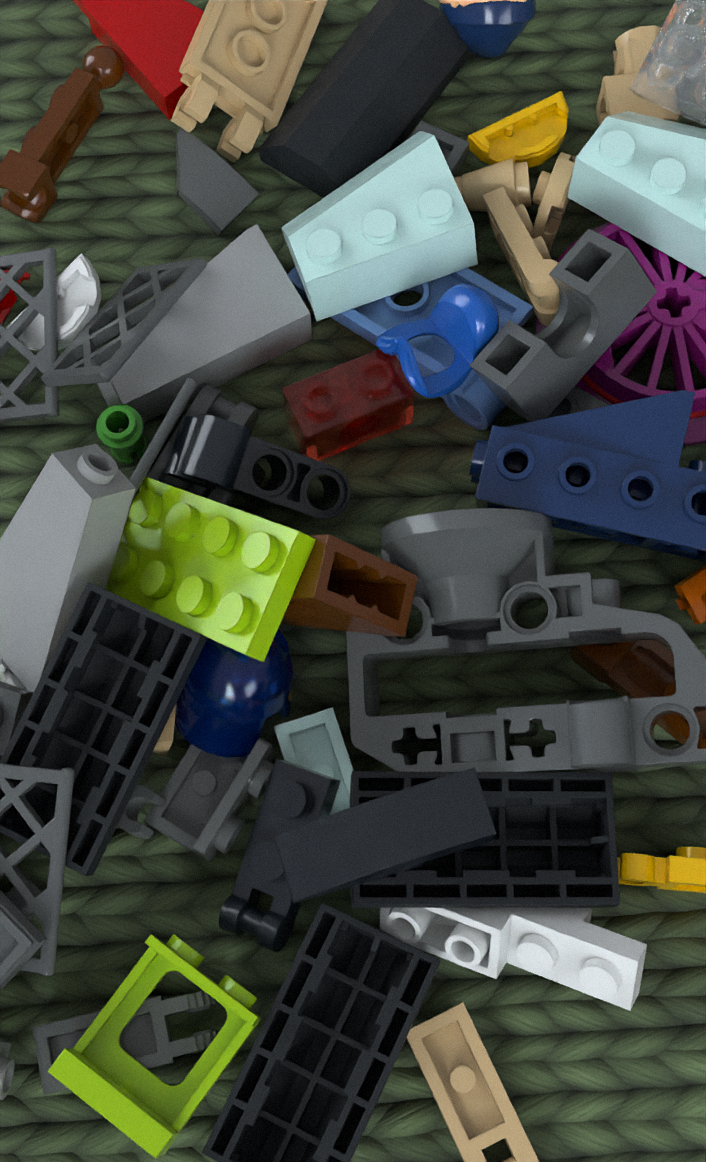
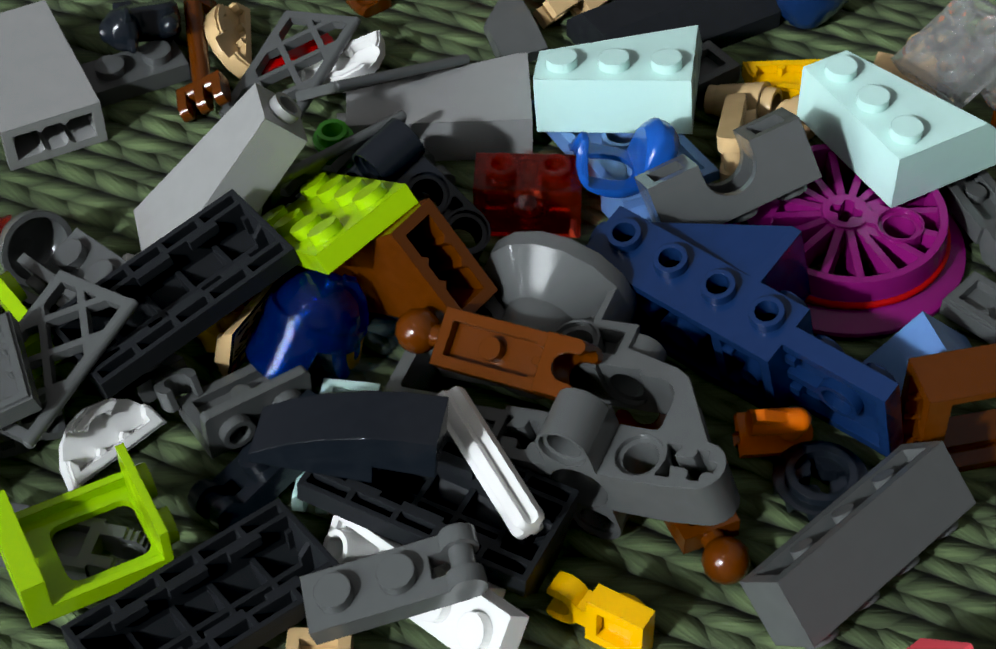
camera: 25 degrees right, 25 degrees down
none -> white plate [59,398,166,491]
none -> dark grey plate [300,522,489,645]
none -> reddish brown plate [395,306,604,401]
none -> white axle [437,386,544,539]

